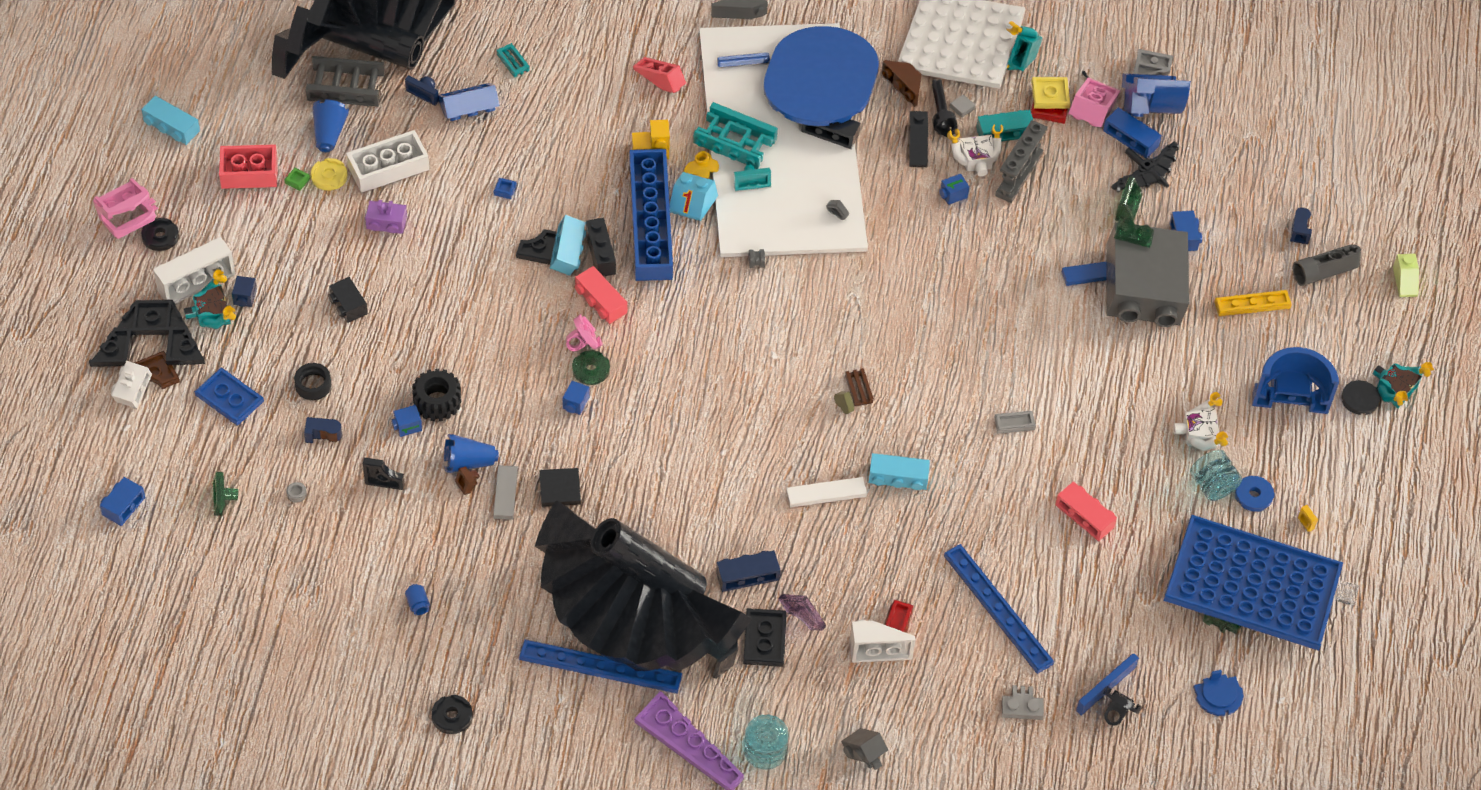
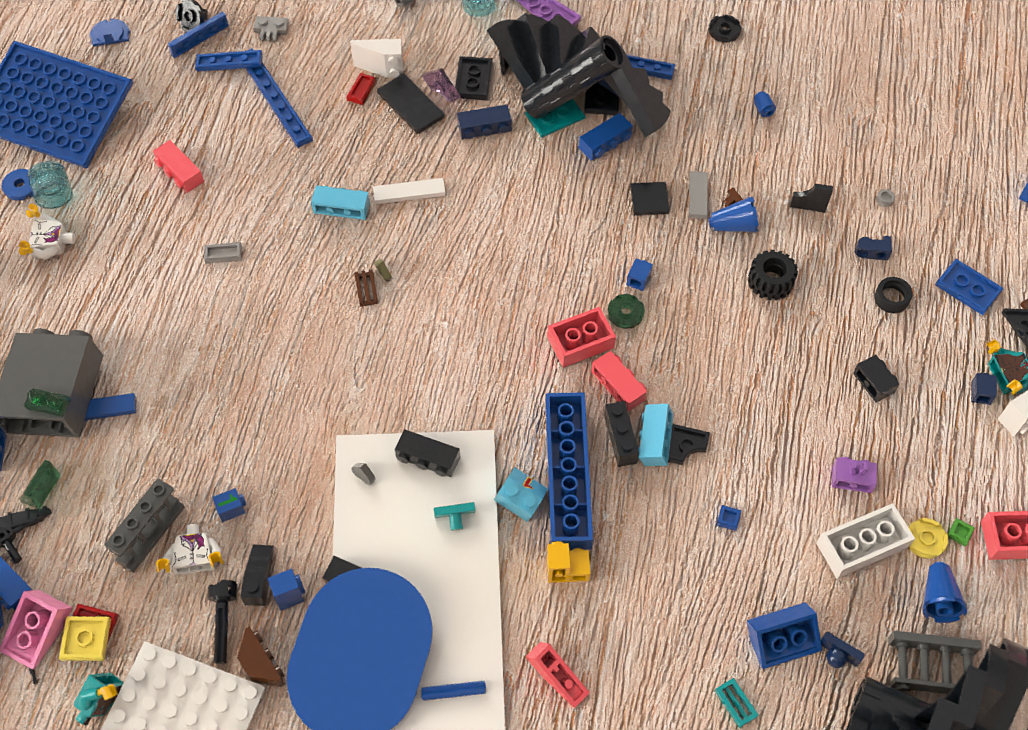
camera: 175 degrees left, 5 degrees up
clear green tile [212,472,238,516] -> none
blue brick [391,405,422,437] -> none
bright pink tile [566,315,603,351] -> none
yellow plate [684,151,719,179] -> none
teal fence [693,102,778,169] -> none
dark grey wheel [749,249,765,268] -> none
light grey tile [950,94,975,117] -> none
teal brick [976,110,1033,142] -> none
none -> blue tile [195,50,263,72]
none -> blue brick [267,569,306,611]
none -> black tile [377,73,445,134]
none -> black brick [395,429,460,477]
none -> coral brick [547,307,616,368]

